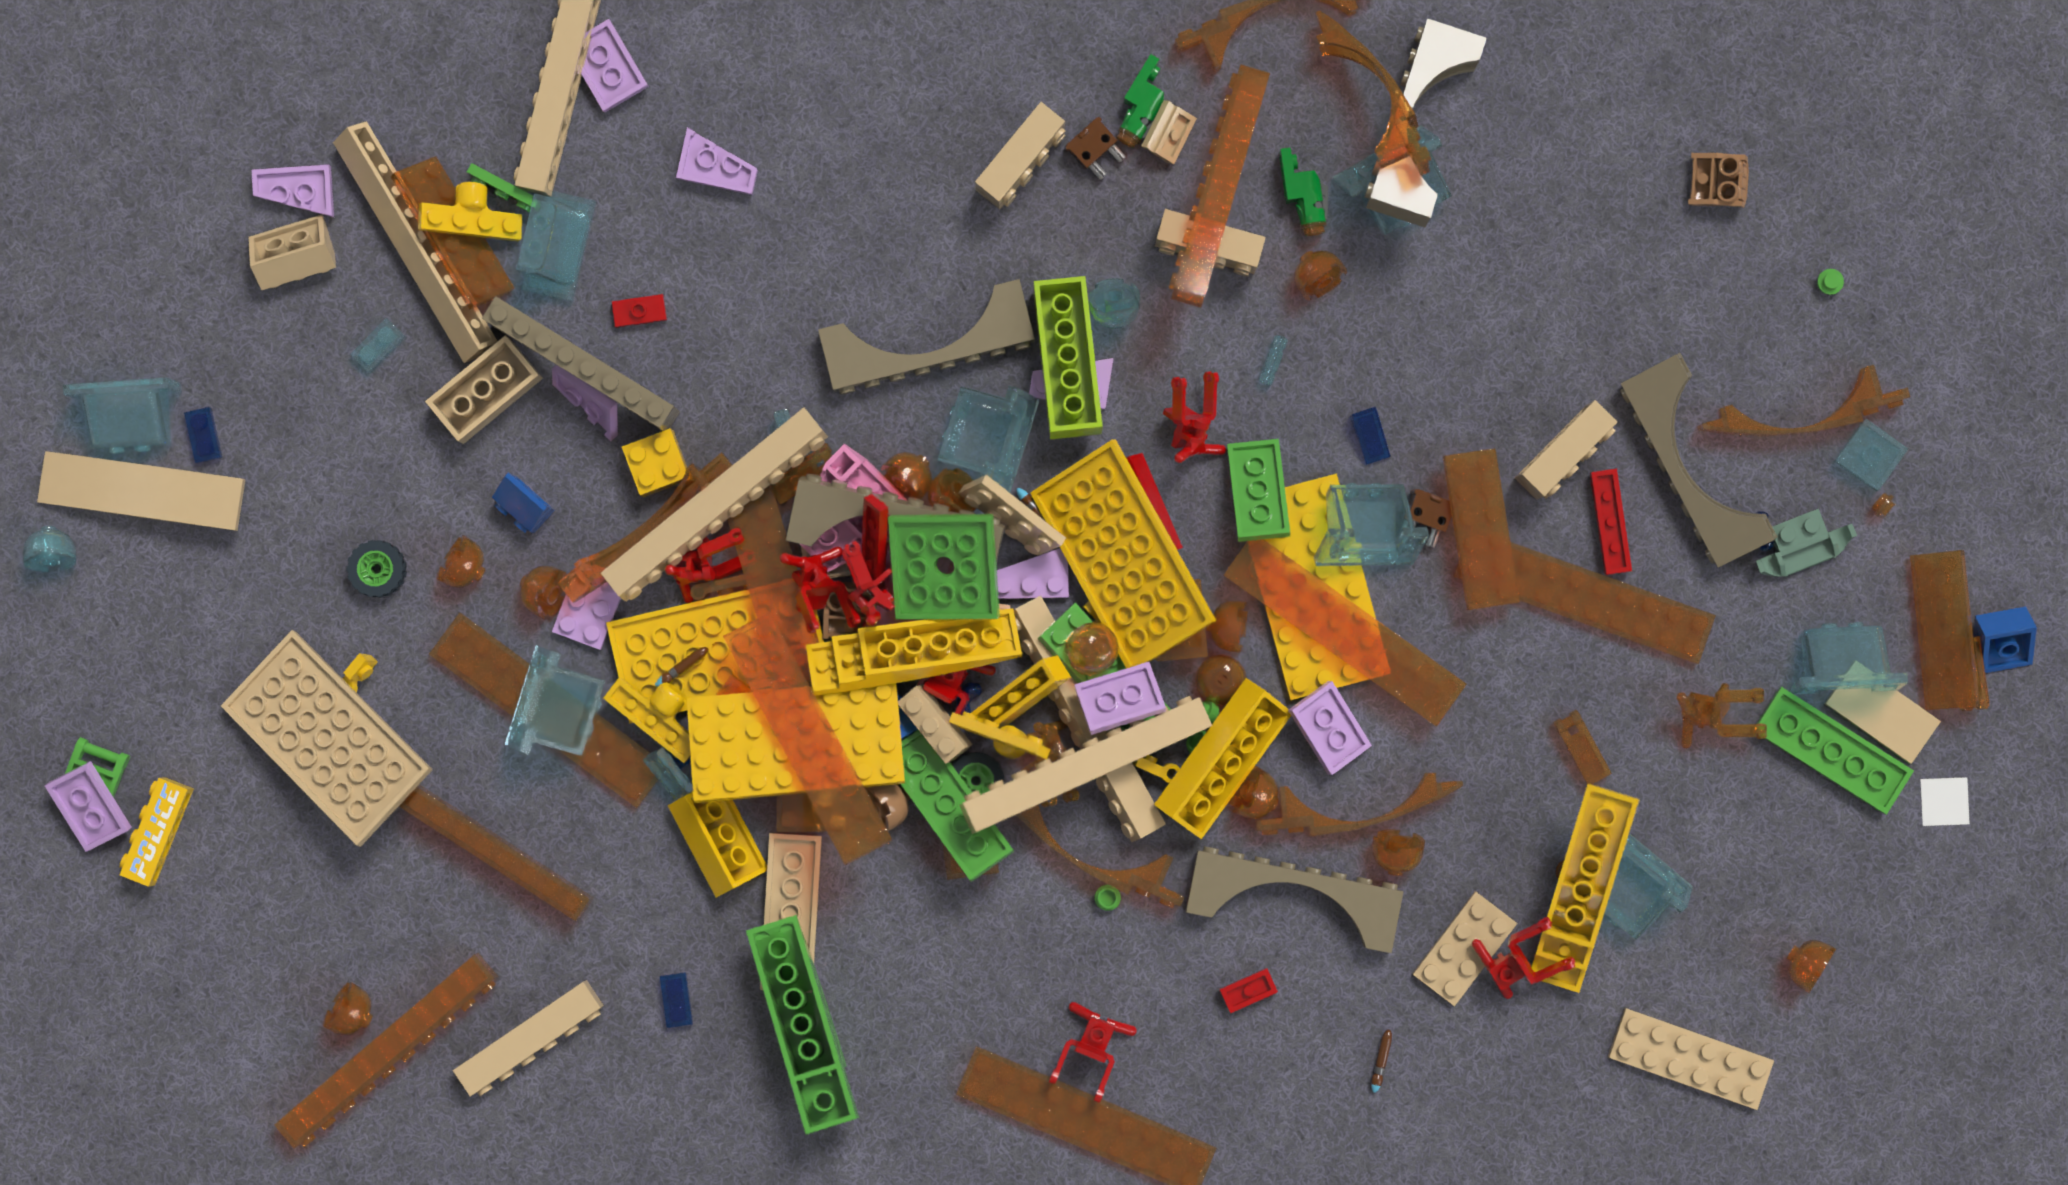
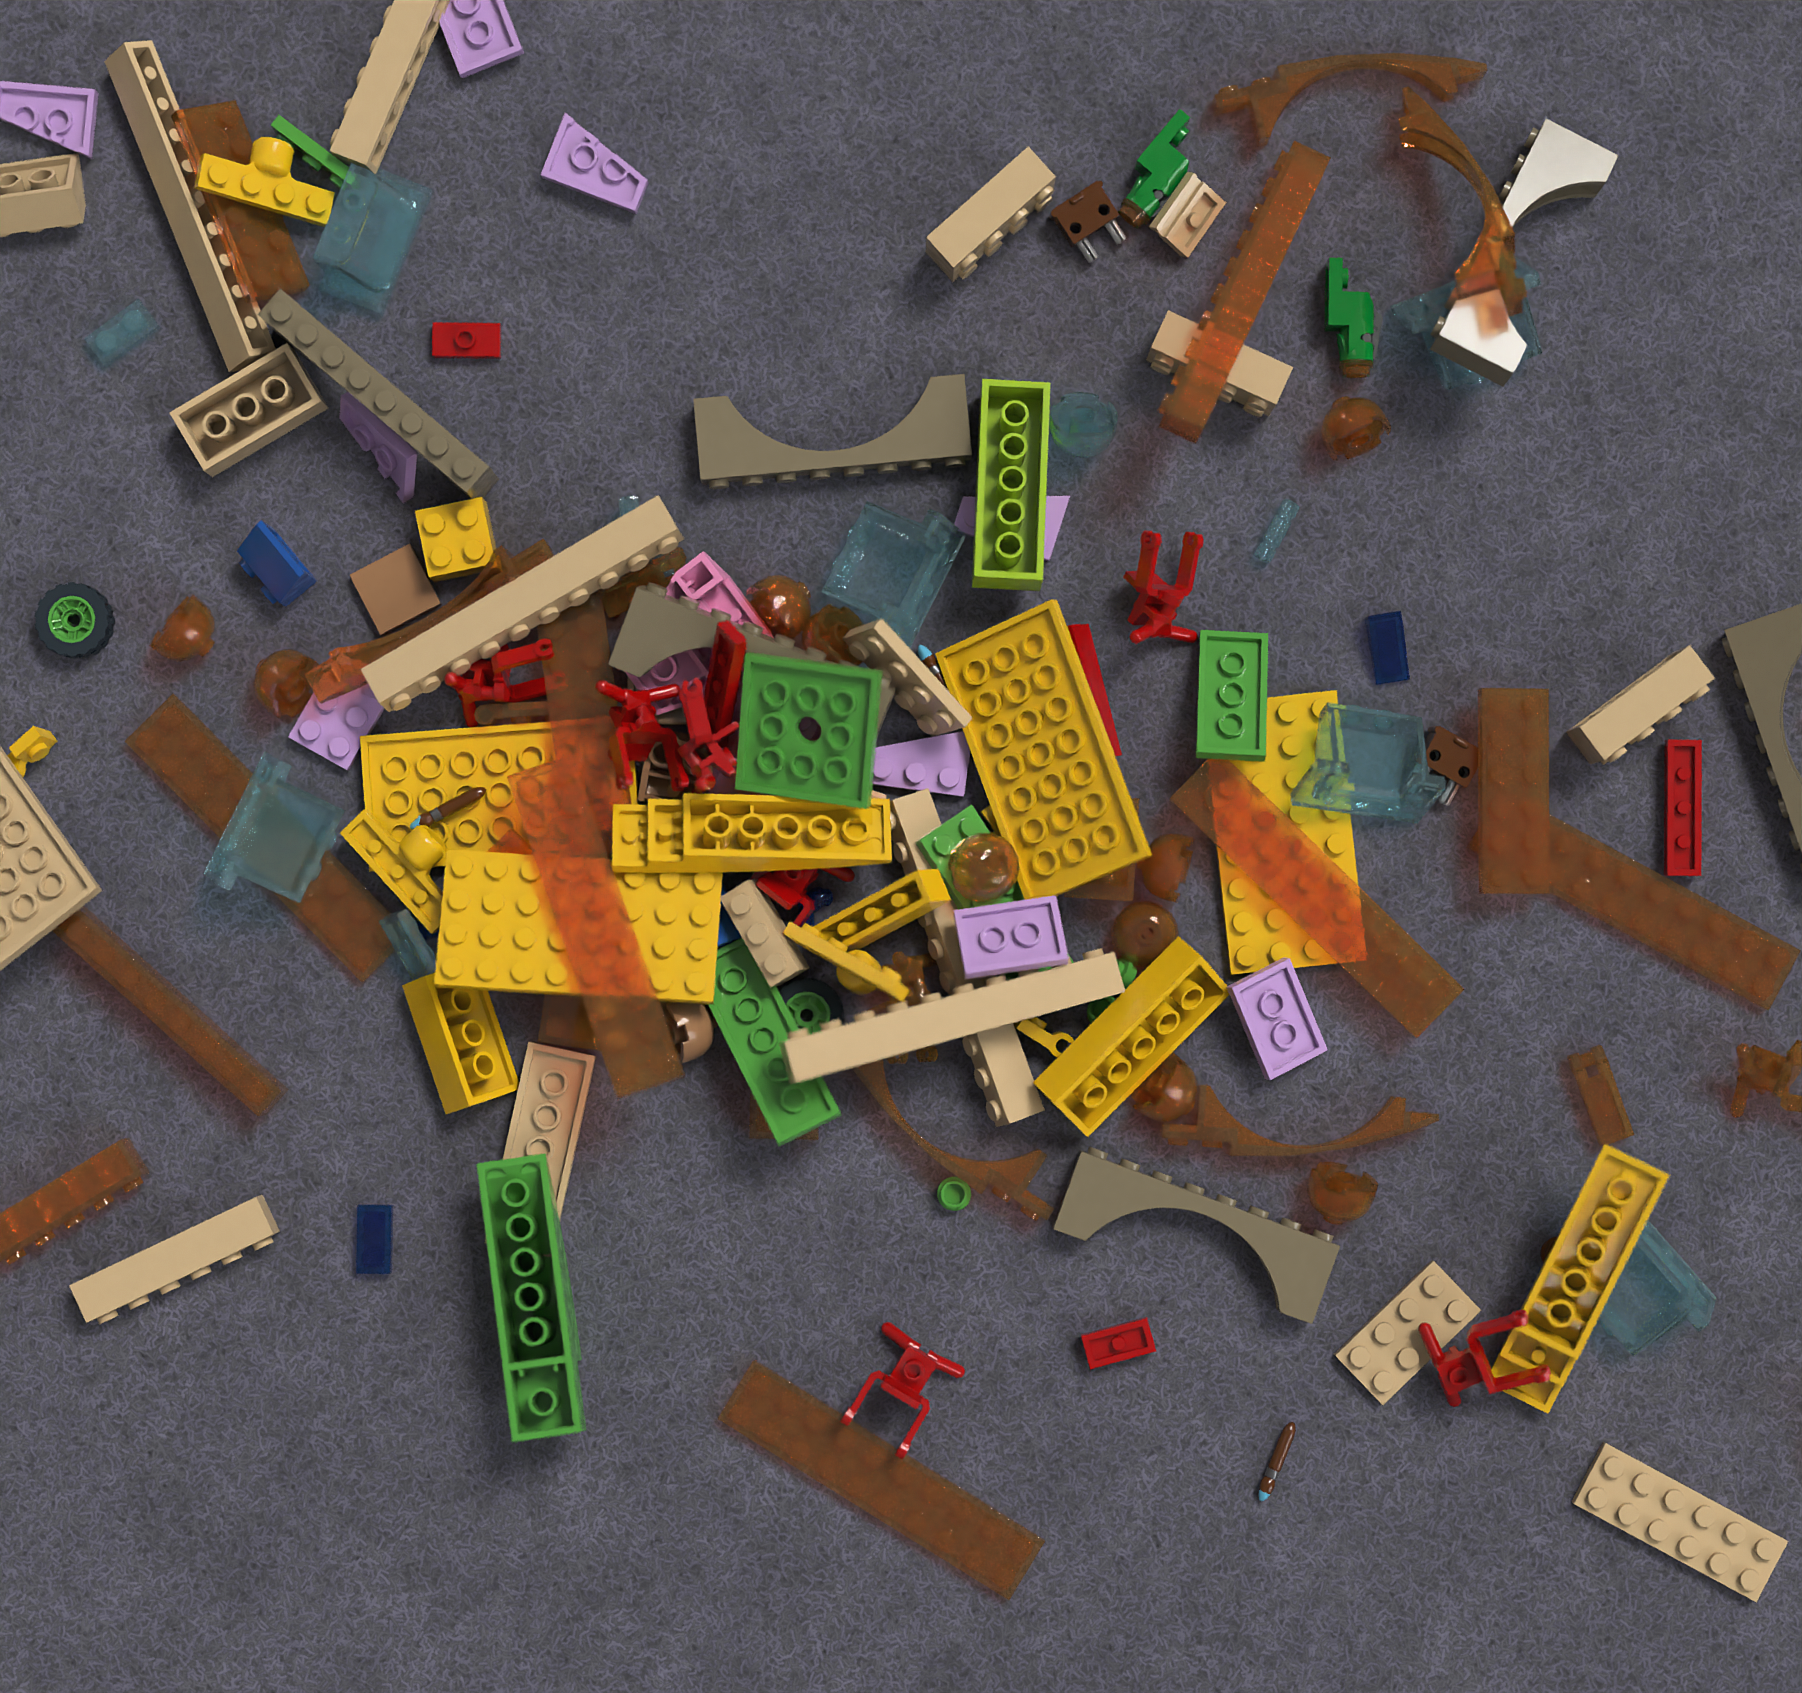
camera: 10 degrees right, 0 degrees up
none -> medium nougat tile [350,544,442,636]

